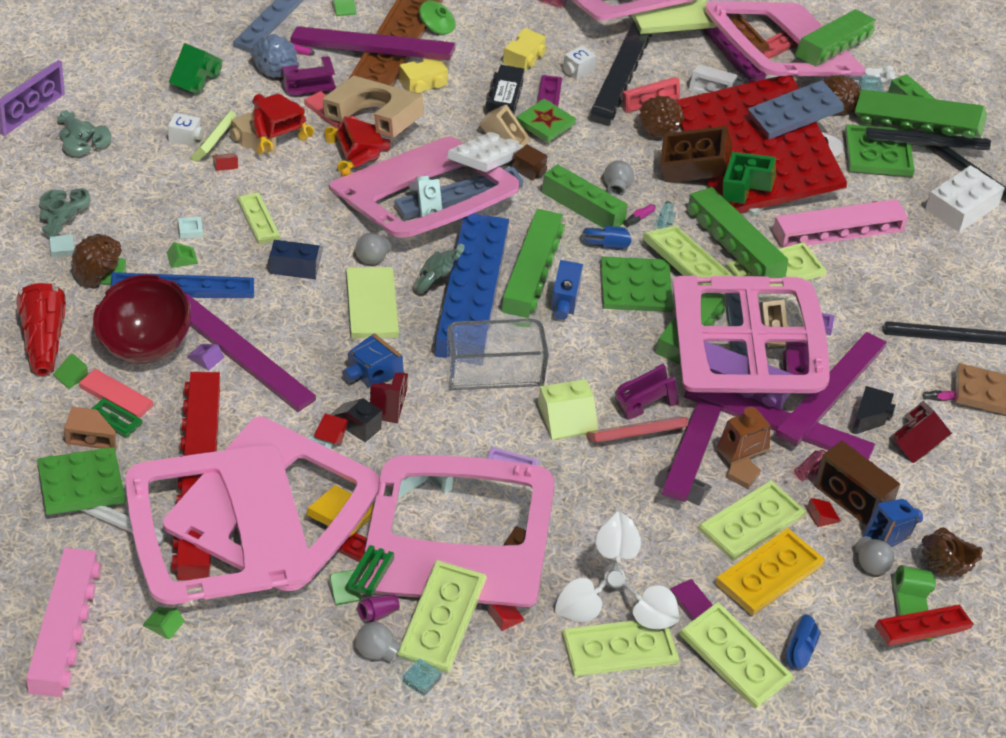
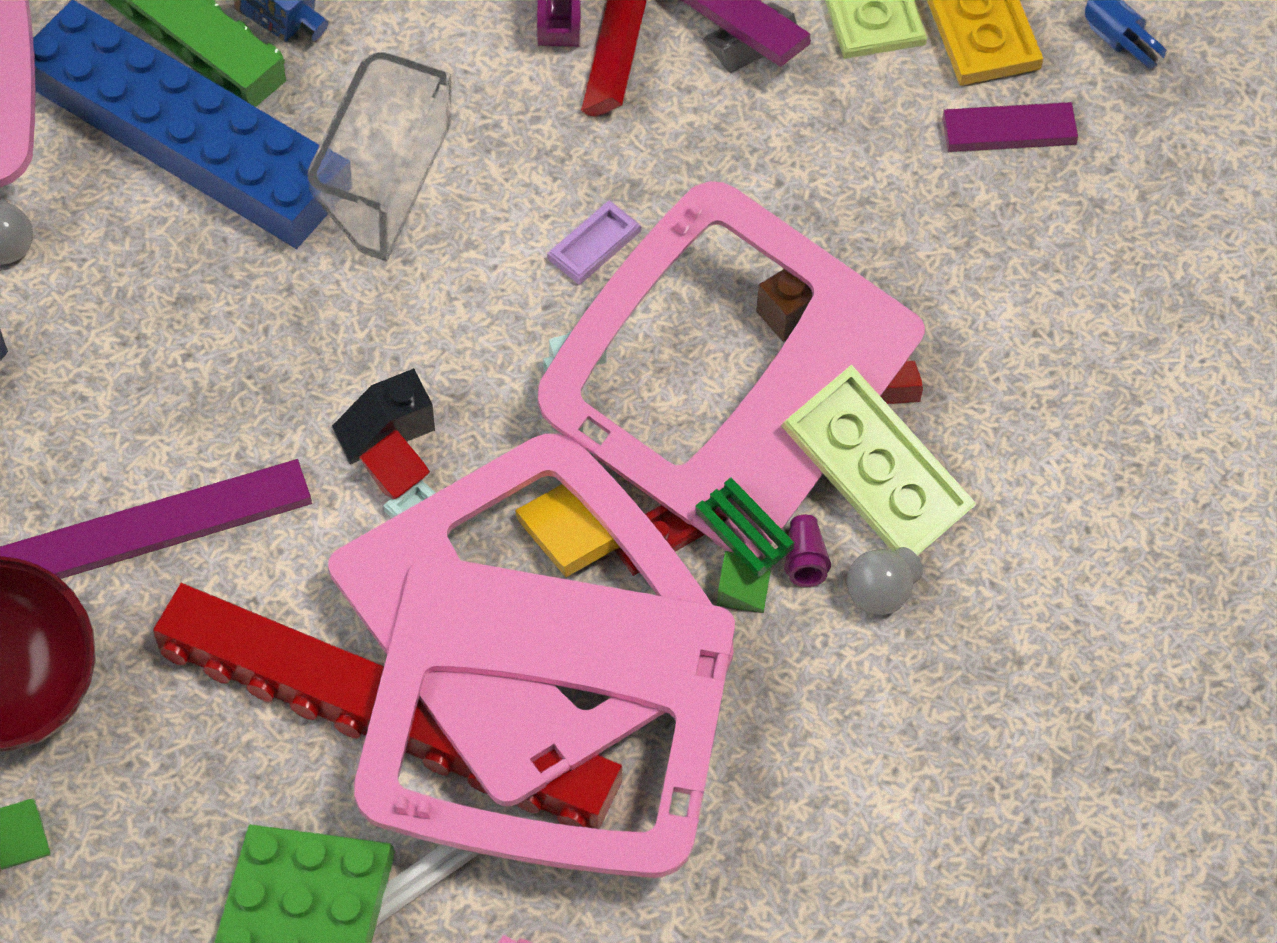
camera: 60 degrees left, 15 degrees up
nougat slope [64,406,117,451] -> none
coral tile [79,369,153,418] -> none
green tile [91,398,143,439] -> none
bright green slope [143,607,185,639] -> none
medium lavender slope [187,344,224,371] -> none
blue torso [342,333,404,387] -> none
yellowish green tile [346,267,399,338] -> none
dark red panel [370,372,409,424] -> none
clear light blue plate [403,658,442,696] -> none
sand green animal [414,243,465,294] -> none
yellowish green slope [538,379,598,440] -> none
white plant [555,511,680,629] -> none
yellowish green tile [562,620,679,677] -> none
yellowish green tile [679,602,794,709] -> none

